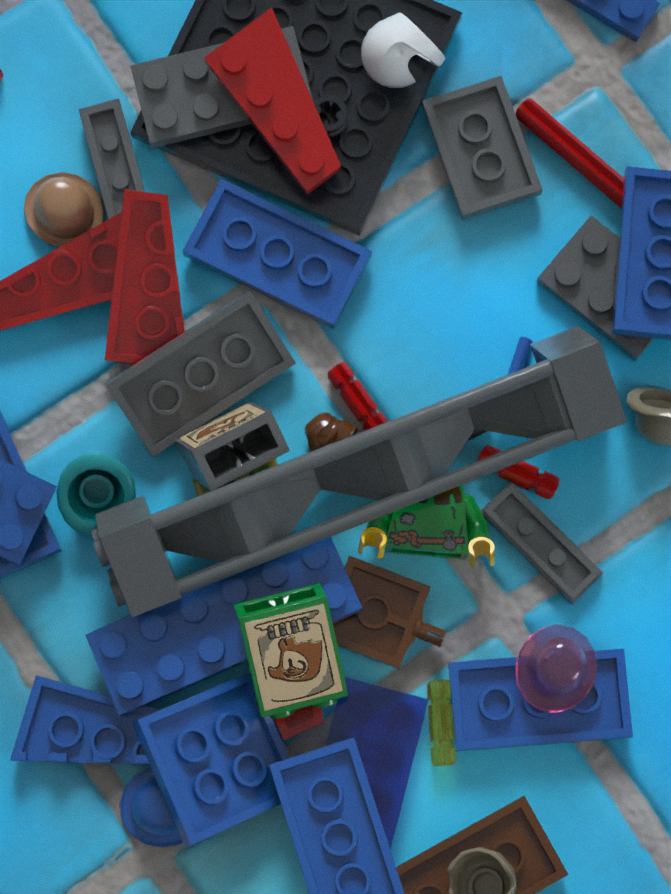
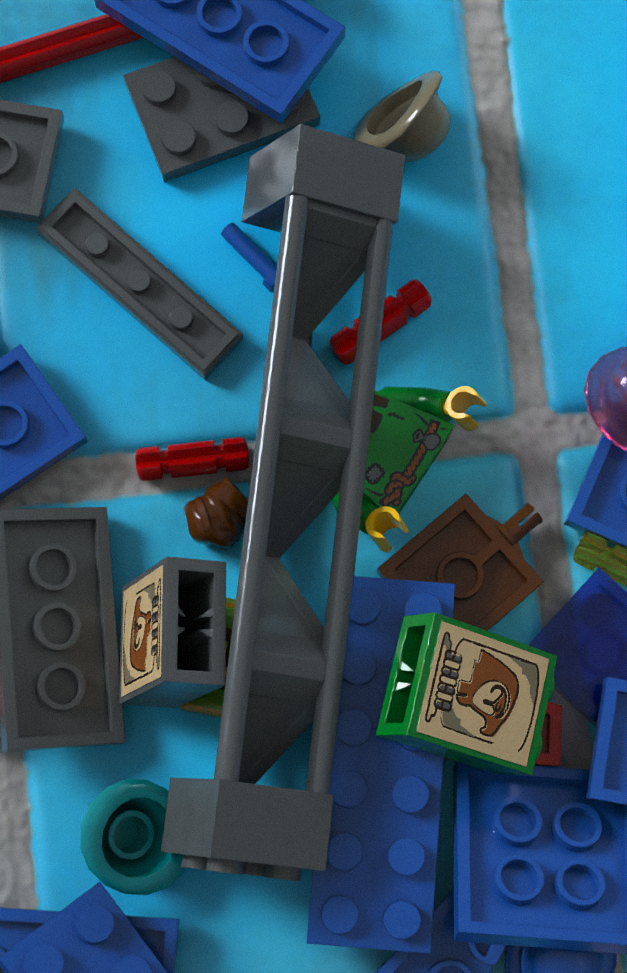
camera: 70 degrees left, 0 degrees up
dark grey tile [481,482,603,605] -> none
none -> dark grey tile [36,188,243,380]

